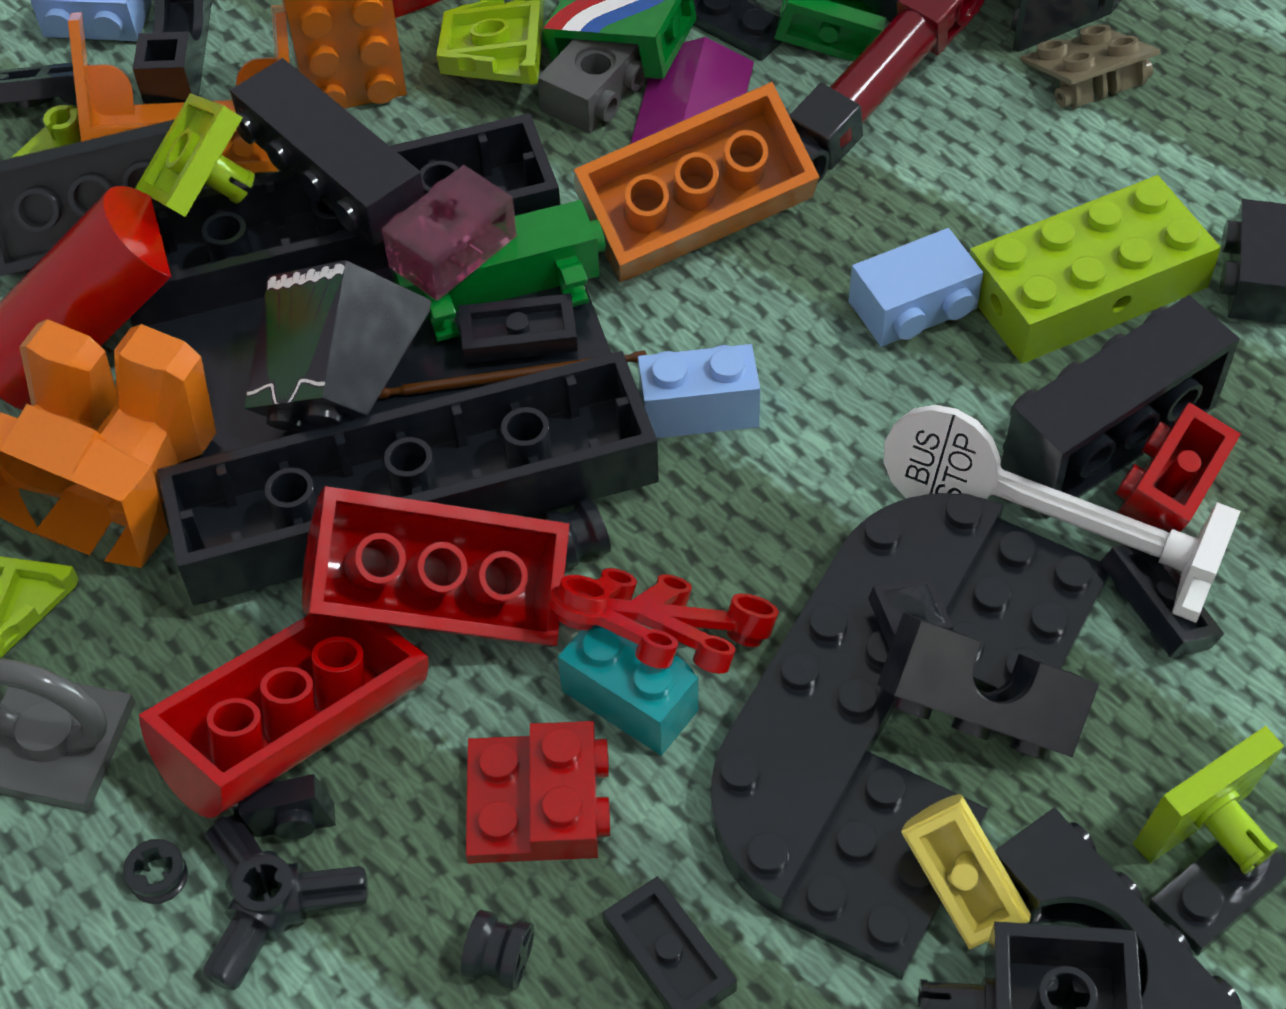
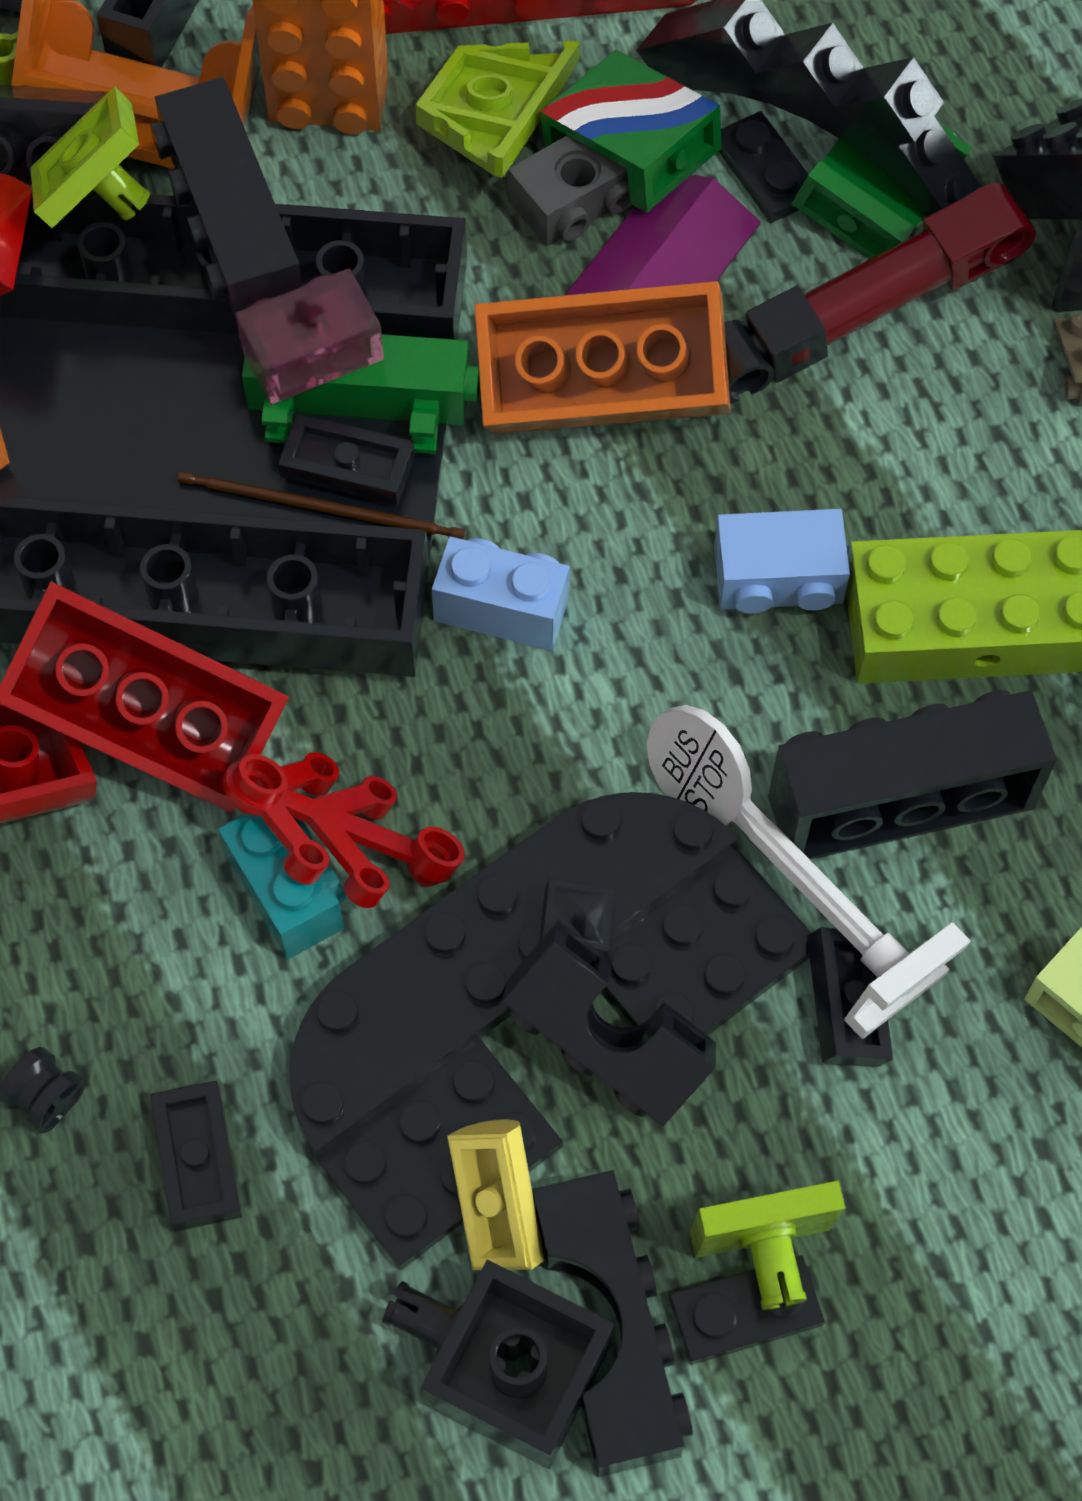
camera: 20 degrees right, 10 degrees up
black slope [244,260,431,431] -> none
red plate [466,721,611,864] -> none
black wheel [543,498,611,570] -> none
red brick [1115,402,1241,533] -> none

